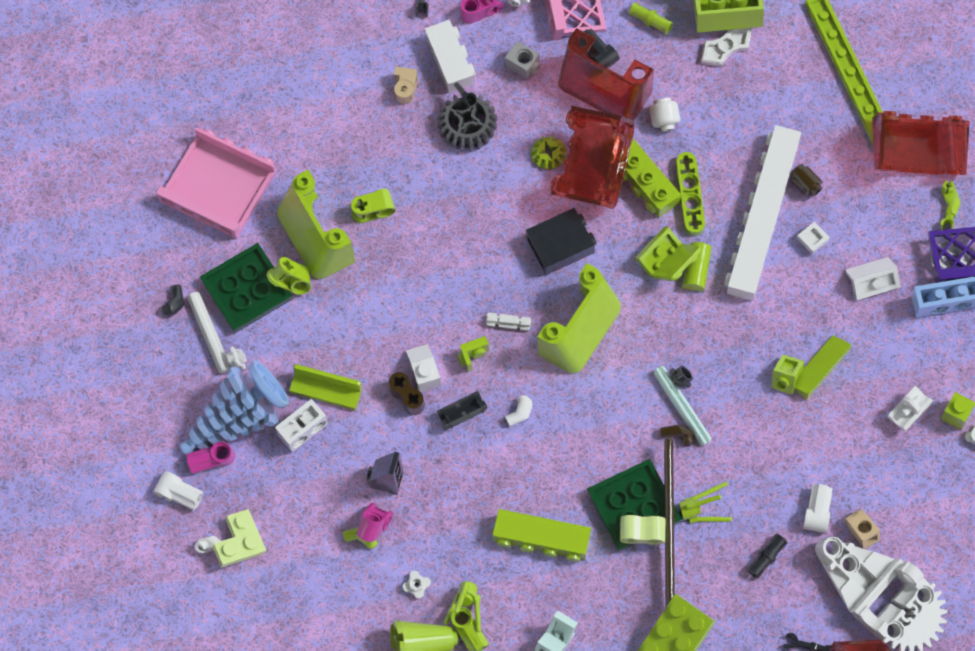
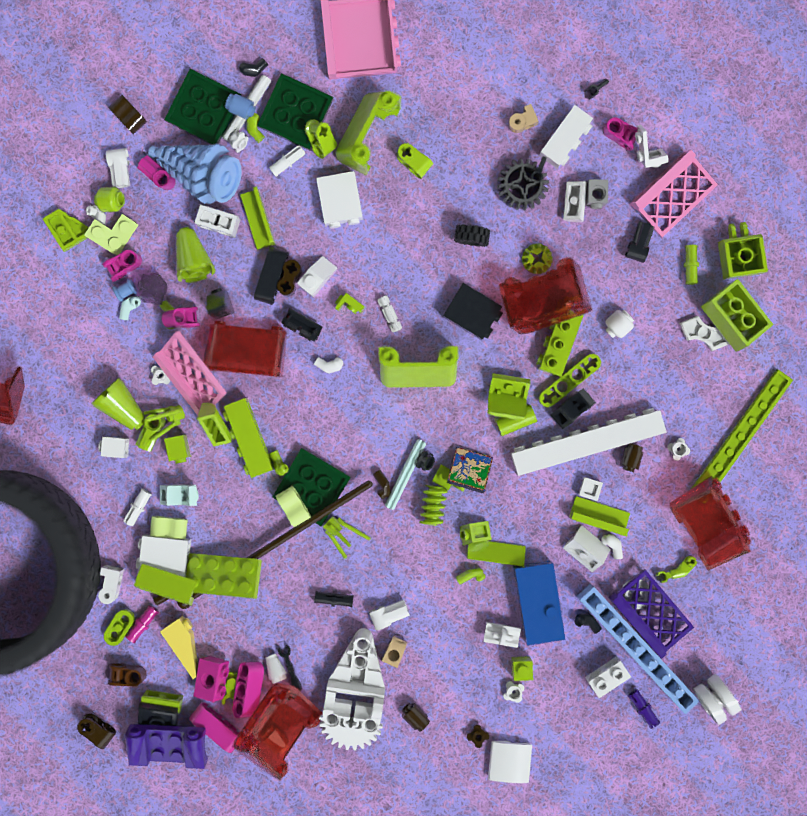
camera: 55 degrees right, 20 degrees up
clear red windscreen [558,28,654,123] -> none
none -> lime wing [43,209,89,252]
none -> lime head [94,187,125,212]
none -> dark pink piece [102,250,142,282]
none -> dark brown axle [108,95,147,135]
none -> medium blue bush [112,278,138,302]
none -> light aqua arm [119,296,141,320]
none -> clear purple brick [137,273,167,305]
none -> bright pink fence [153,331,227,416]
none -> dark green plate [164,69,242,145]
none -> lime brick [164,435,191,464]
none -> lime cone [176,227,215,283]
none -> lime brick [197,403,232,447]
none -> clear red windscreen [203,321,287,378]
none -> medium blue brick [225,94,256,120]
none -> lime arm [247,113,265,143]
none -> black beam [254,246,289,305]
none -> white axle [269,145,305,177]
none -> lime arm [269,450,288,476]
none -> white brick [316,171,363,229]
none -> dark brown brick [402,703,430,732]
none -> lime piece [419,485,448,526]
none -> lime plate [432,465,465,492]
none -> tile [447,447,493,494]
none -> black tyre [454,224,490,247]
none -> lime arm [456,568,486,585]
none -> blue brick [513,560,566,646]
none -> black brick [550,388,596,429]
none -> white brick [563,181,587,222]
none -> lime panel [569,496,630,537]
none -> black arm [574,613,602,634]
none -> white arm [602,534,623,559]
none -> white plate [667,438,690,461]

